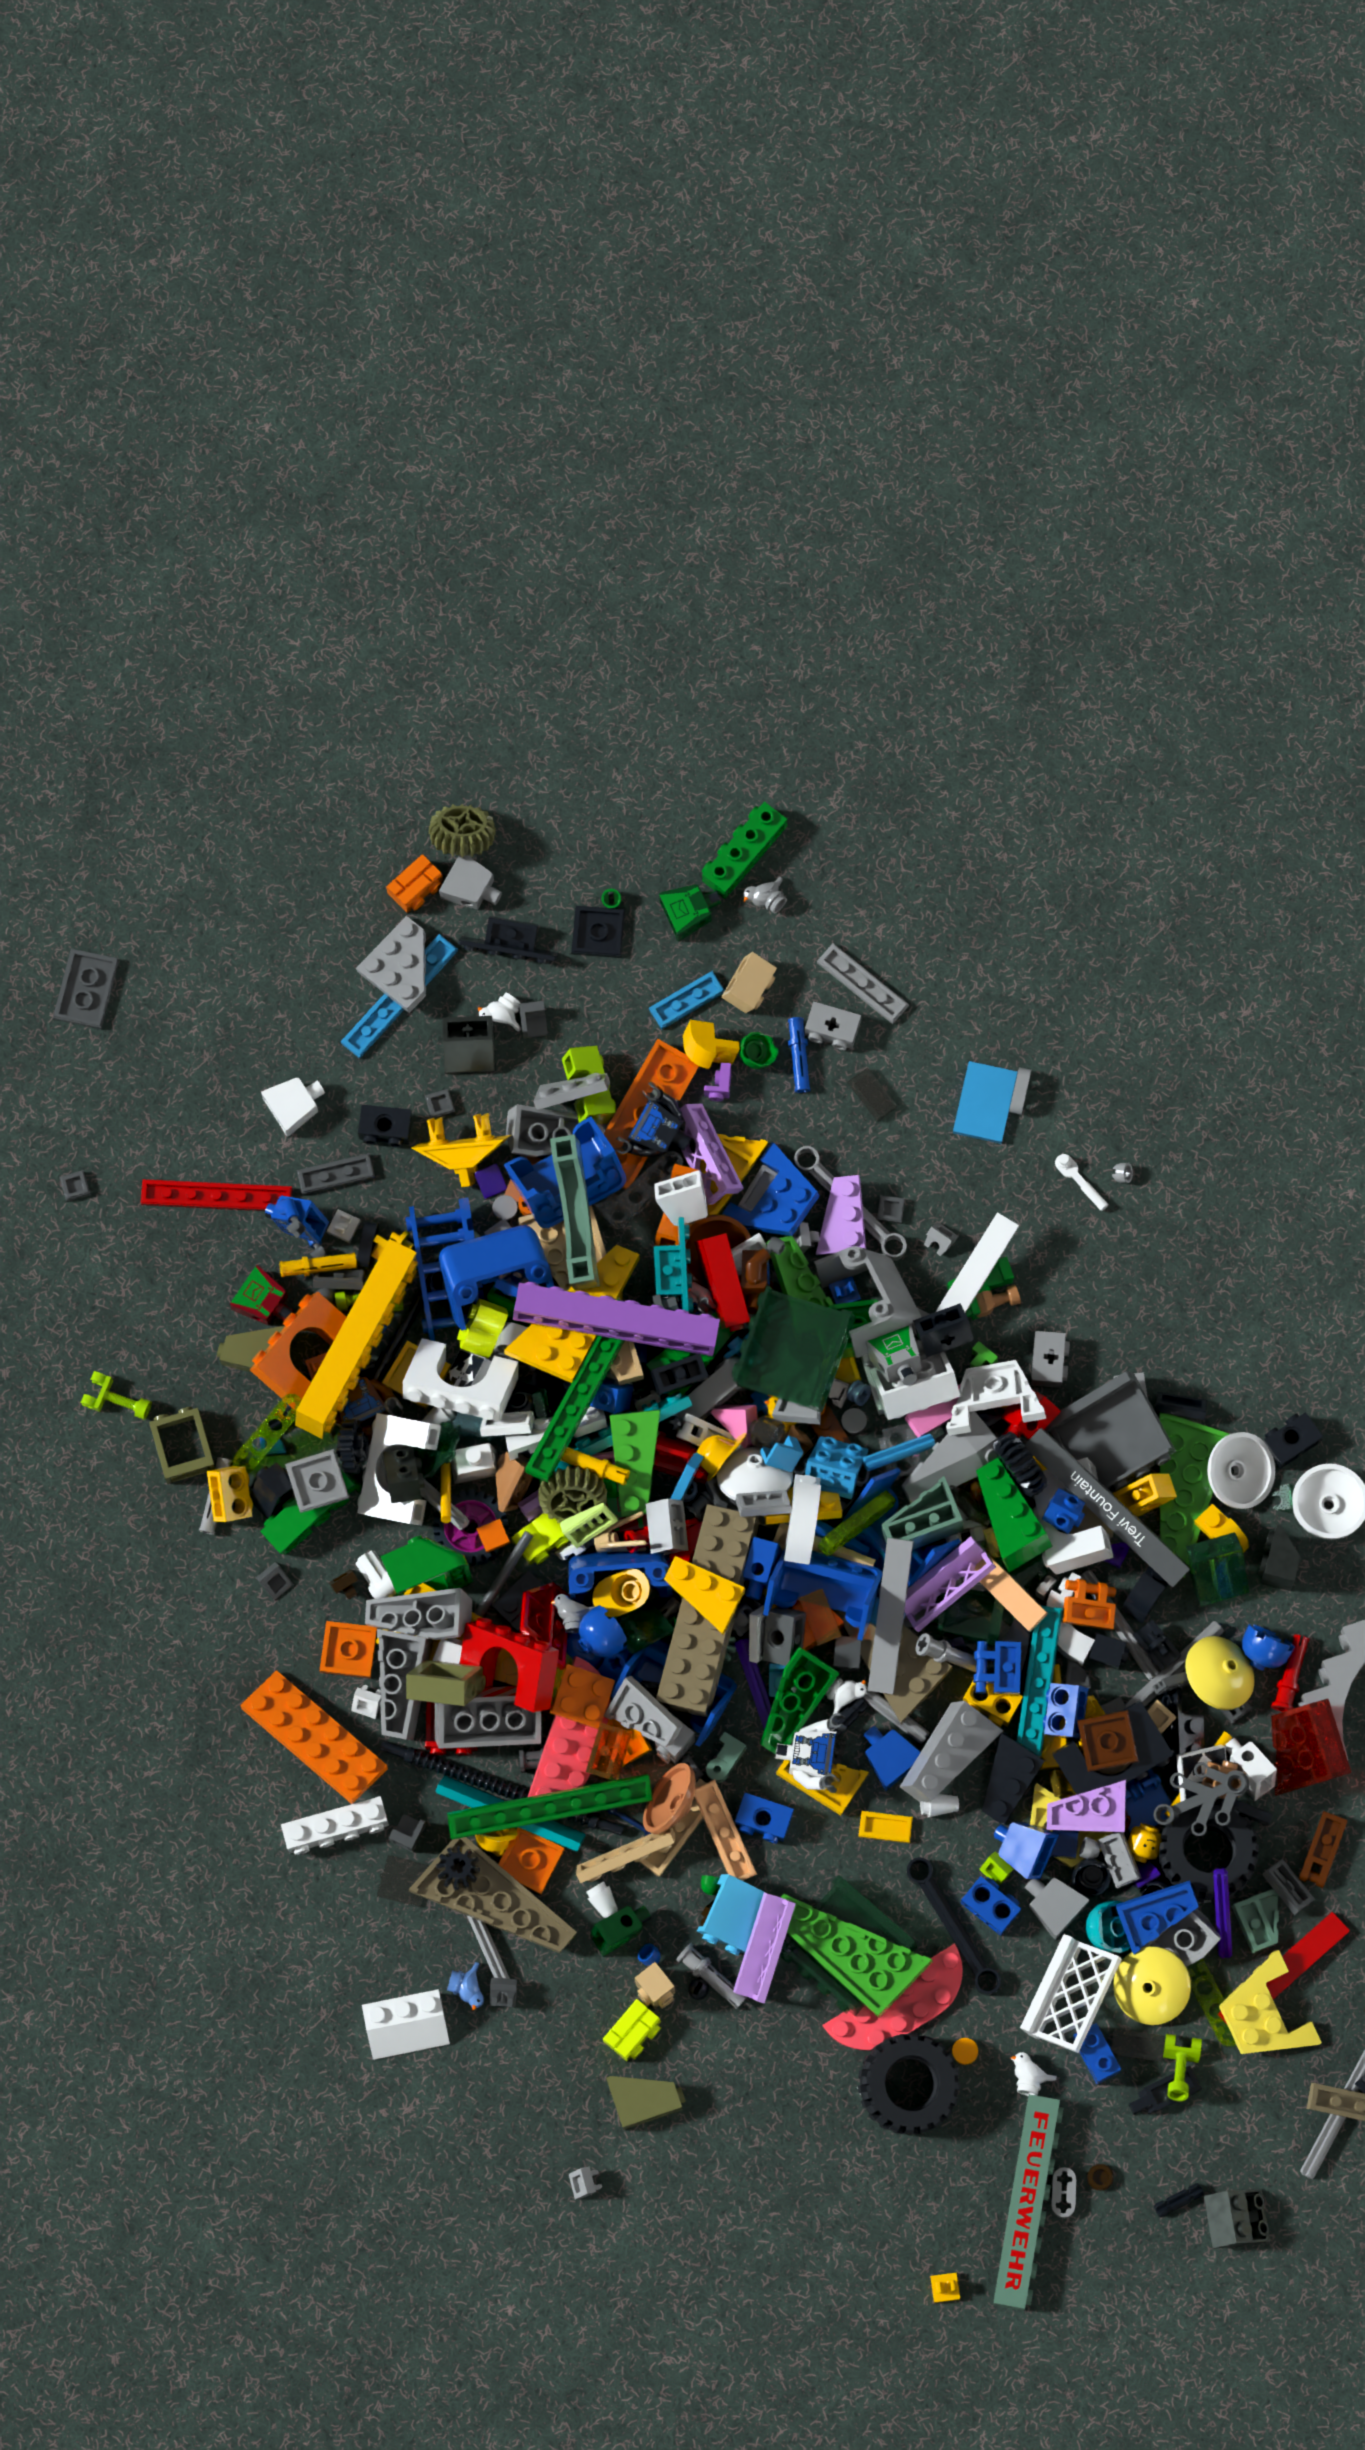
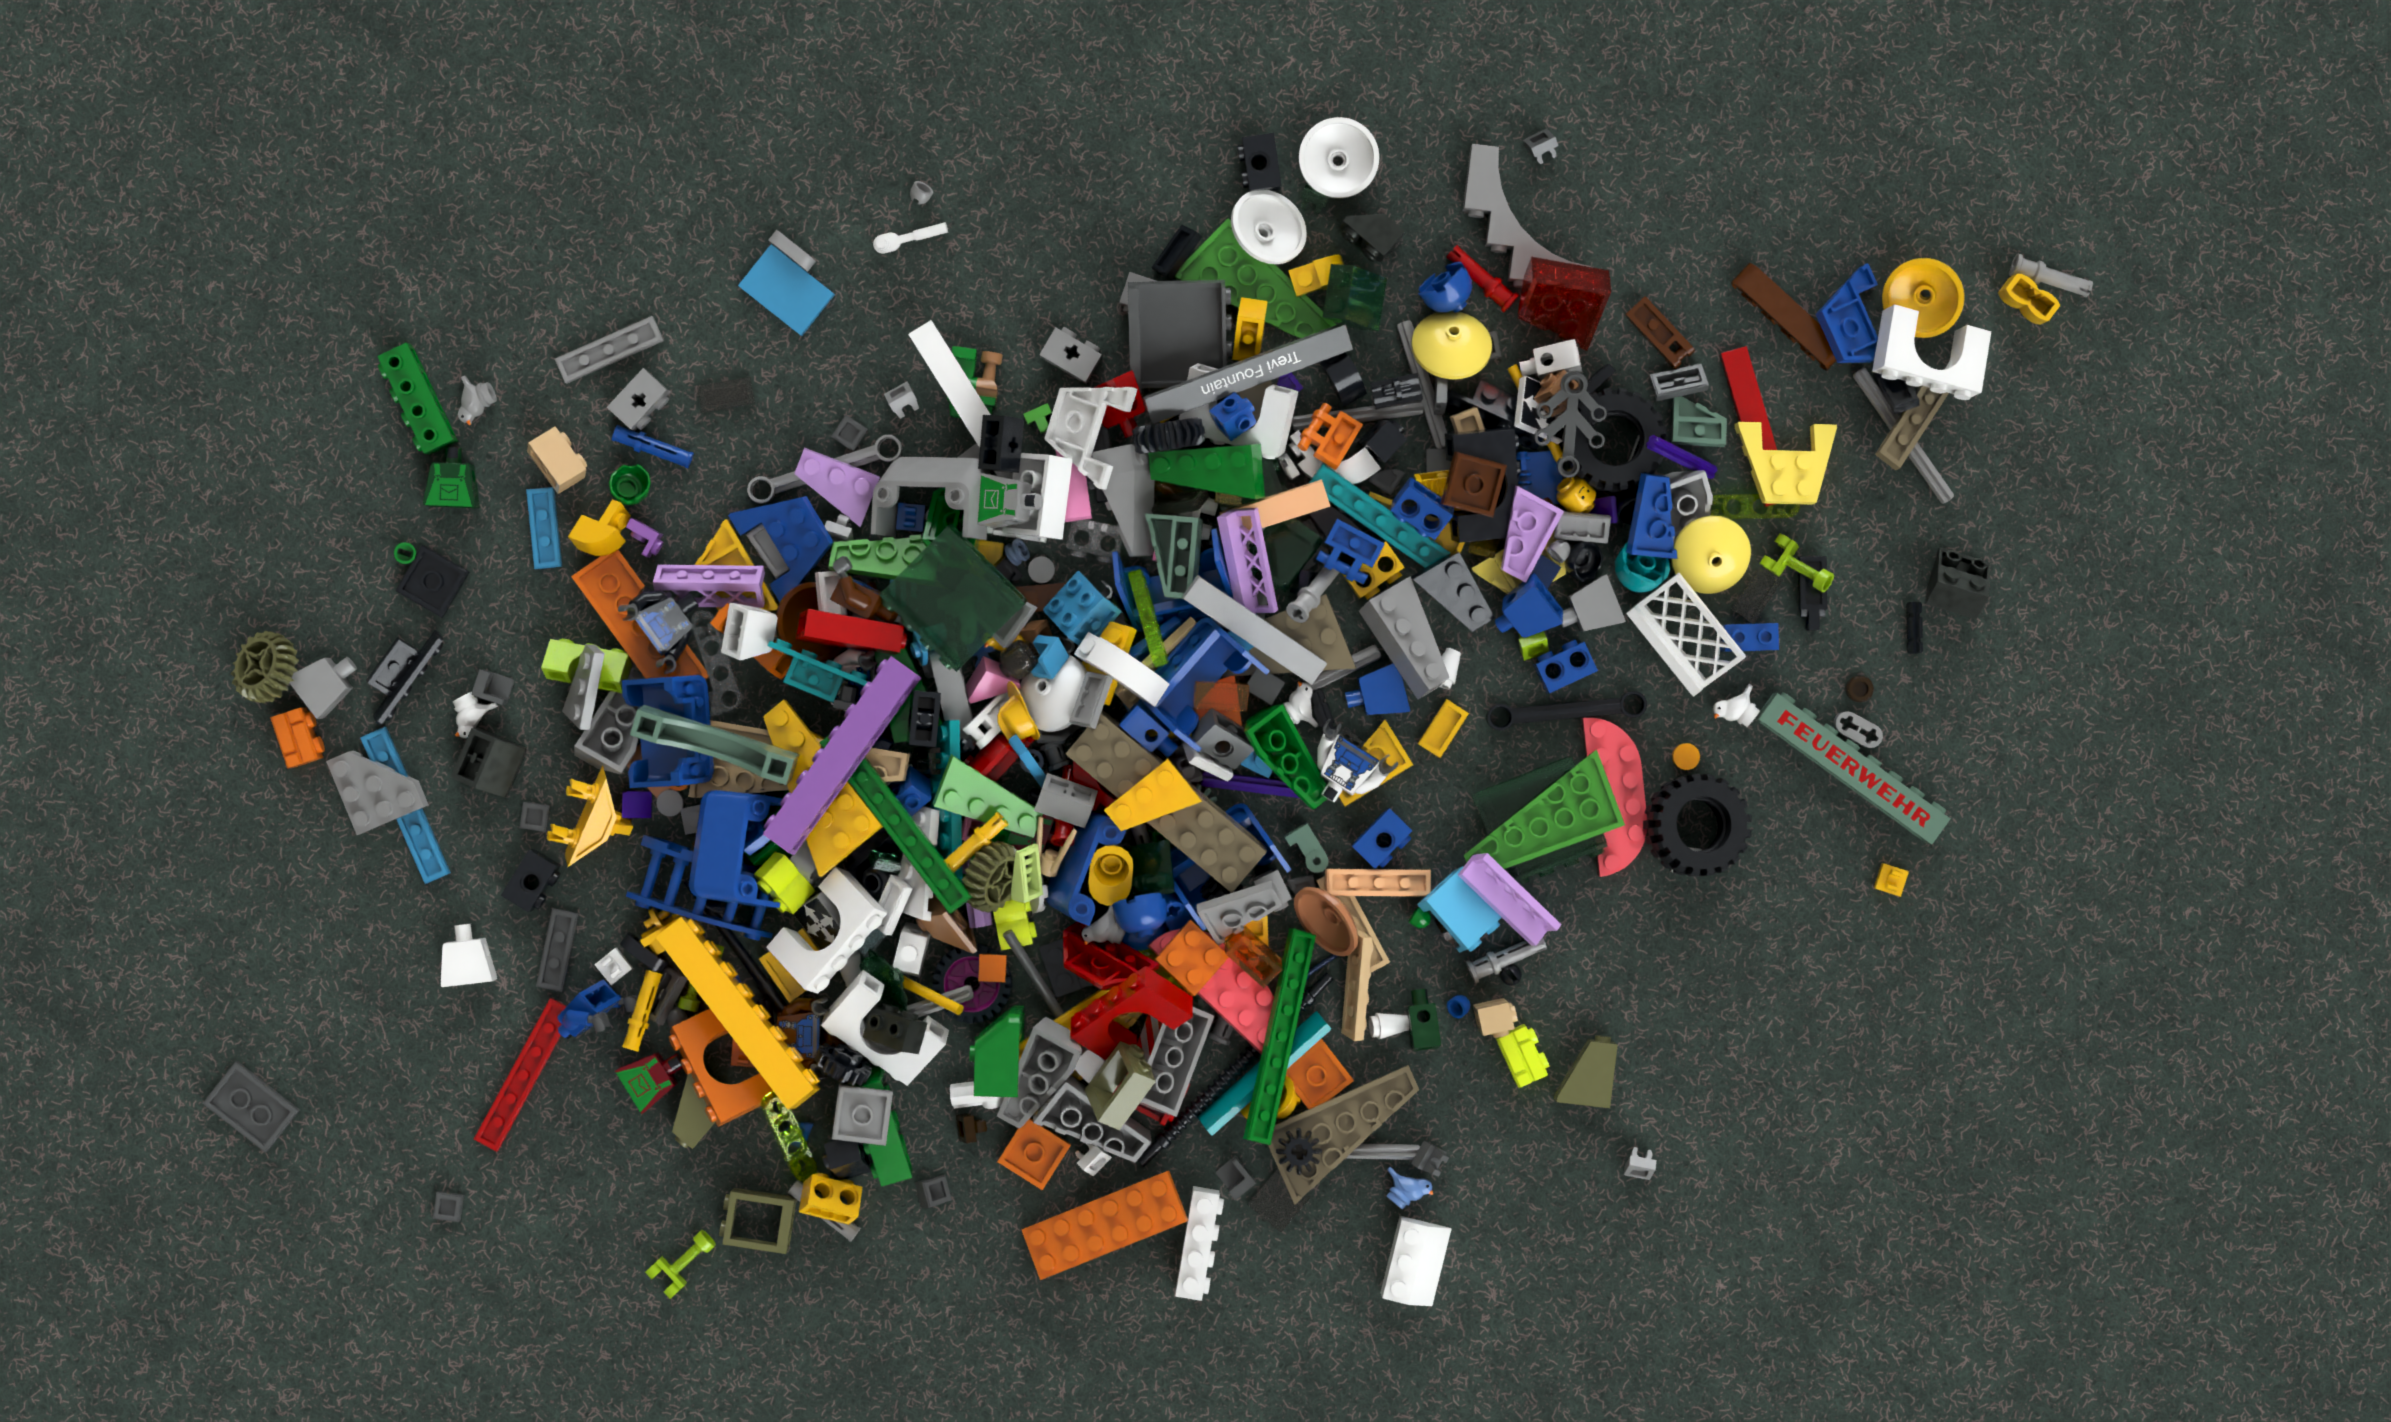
camera: 70 degrees left, 15 degrees up
dark azure axle [863,1434,935,1471] -> none

